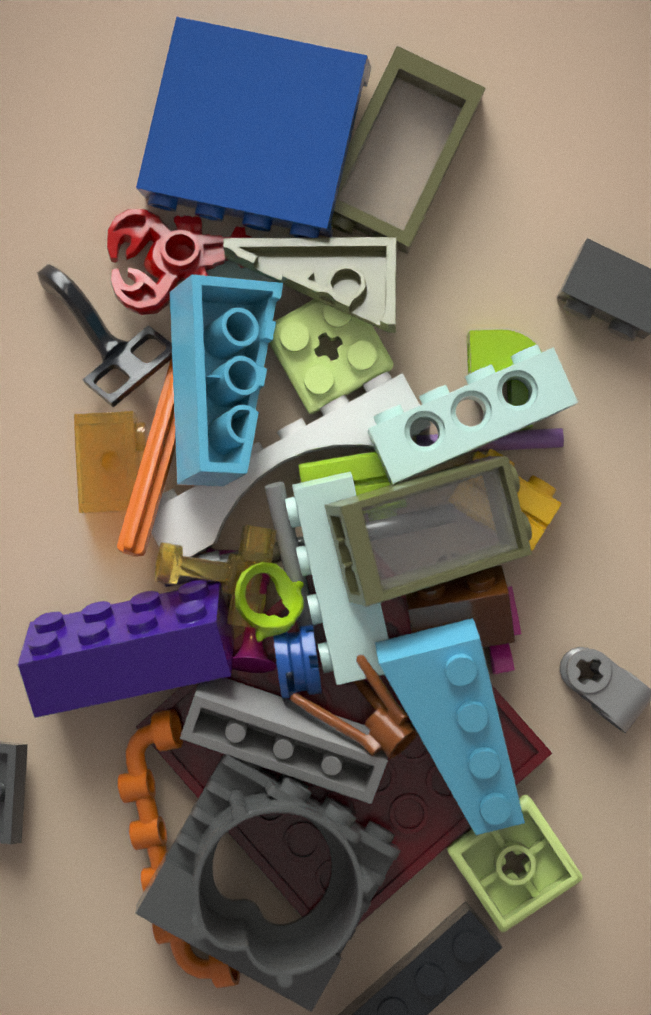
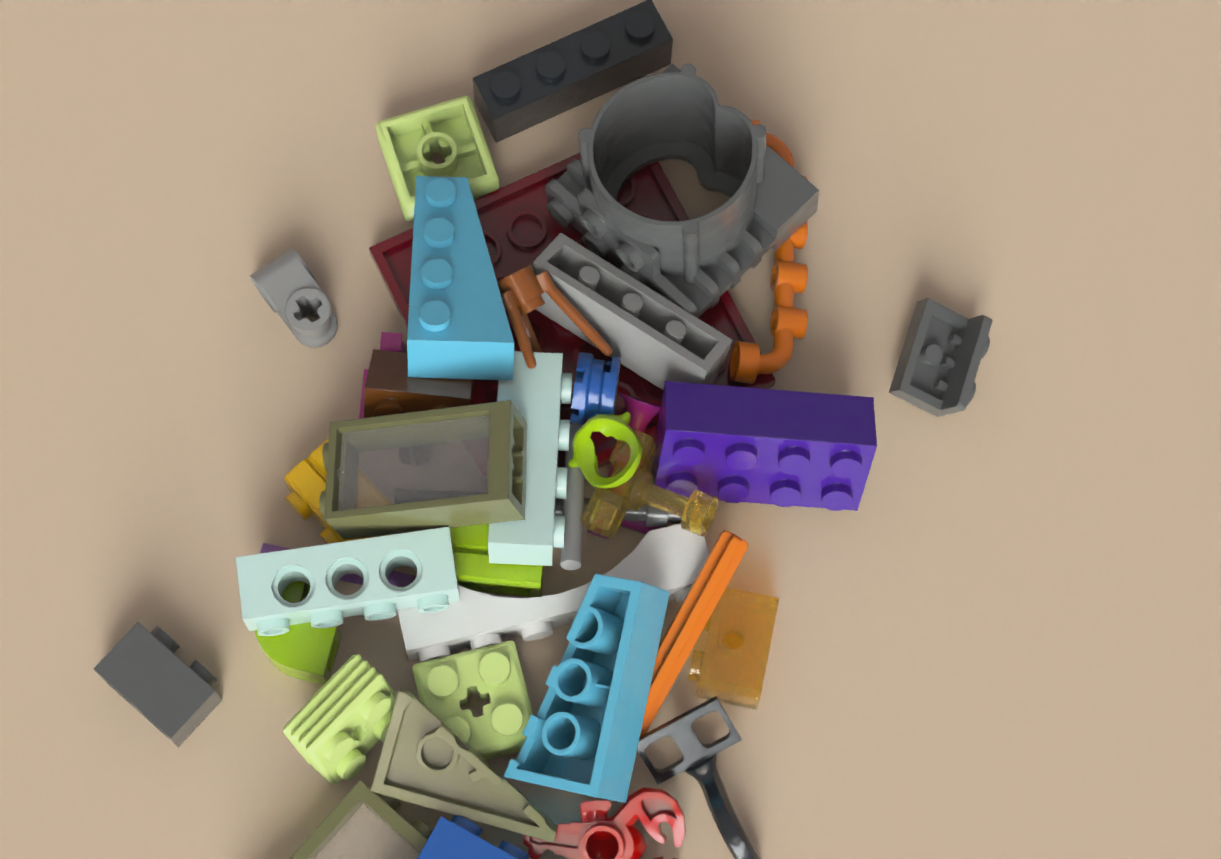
camera: 170 degrees left, 15 degrees down
none -> yellowish green brick [283,654,397,784]

